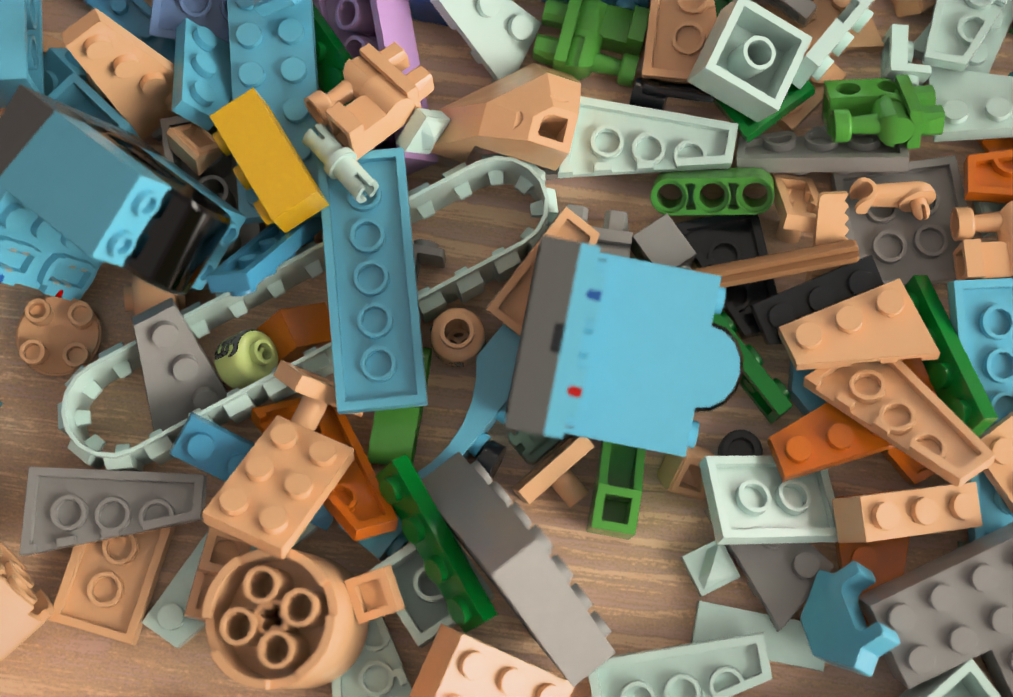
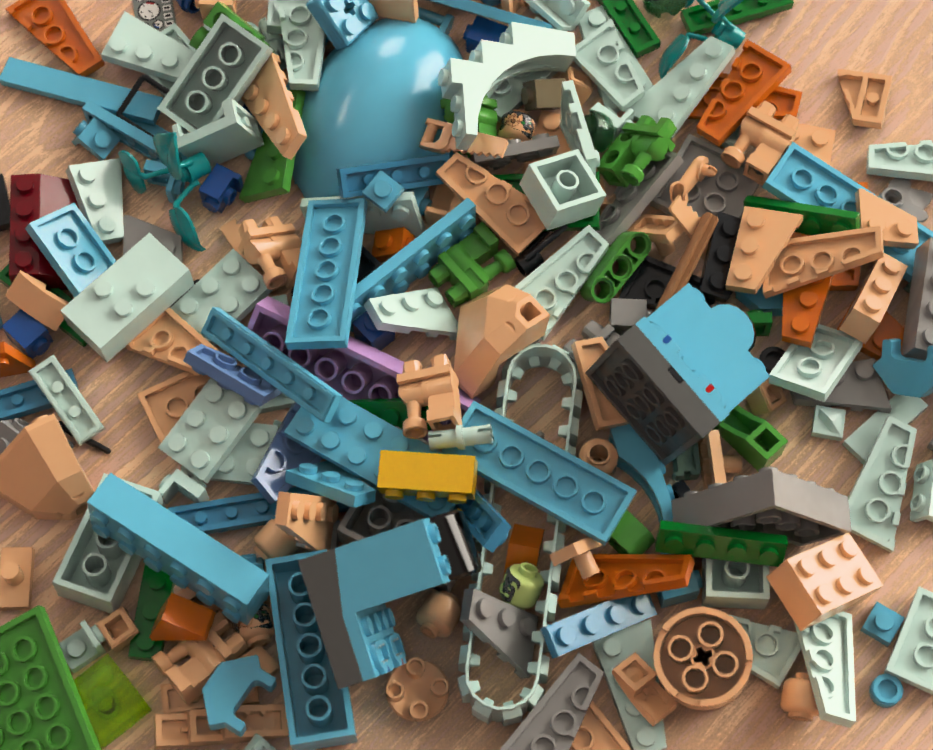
camera: 55 degrees left, 10 degrees down
light nougat slope [166,123,223,176] -> none
light nougat plate [202,415,355,560] -> none
light nougat plate [344,564,405,624] -> none
light aqua tile [396,108,451,154] -> none
none -> clear green hair [584,109,615,154]

